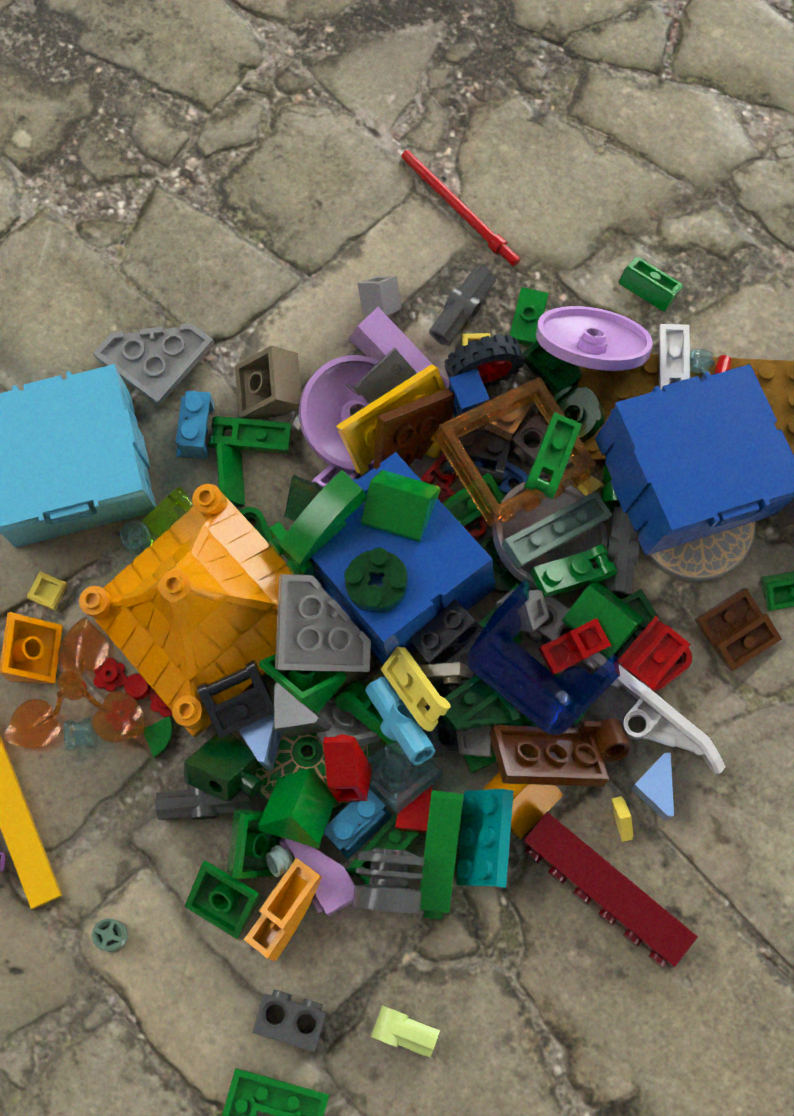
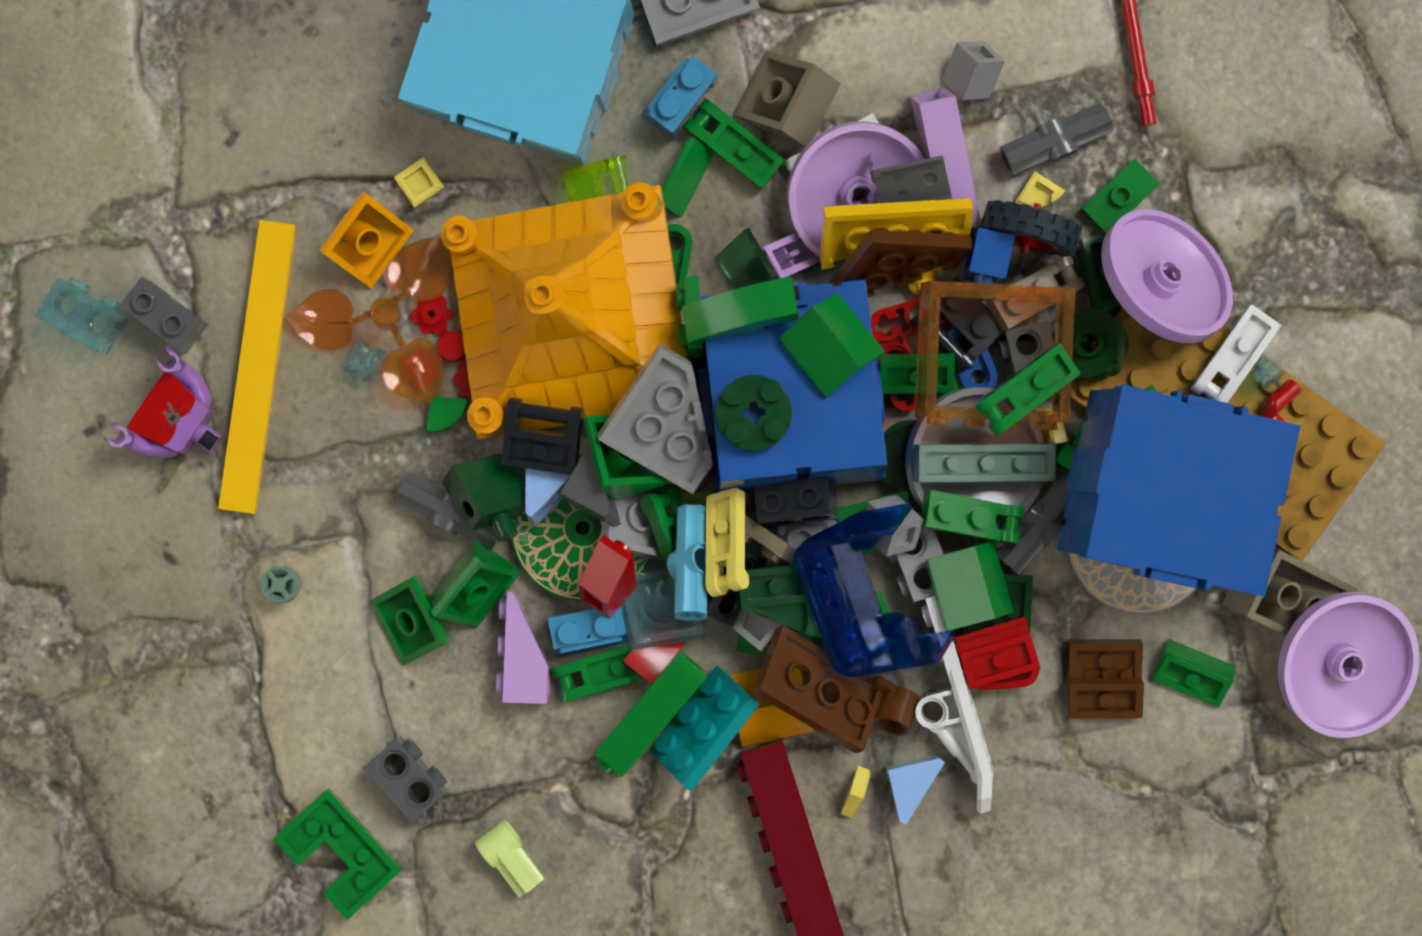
camera: 35 degrees right, 15 degrees up
clear light blue wheel [119,521,153,556] -> none
light orange slope [244,858,322,962] -> none
green slope [258,768,336,848] -> none
light aqua plate [266,845,294,877] -> none
dark grey wheel [353,848,425,913] -> none
red slope [538,618,611,676] -> none
green slope [619,256,684,311] -> none

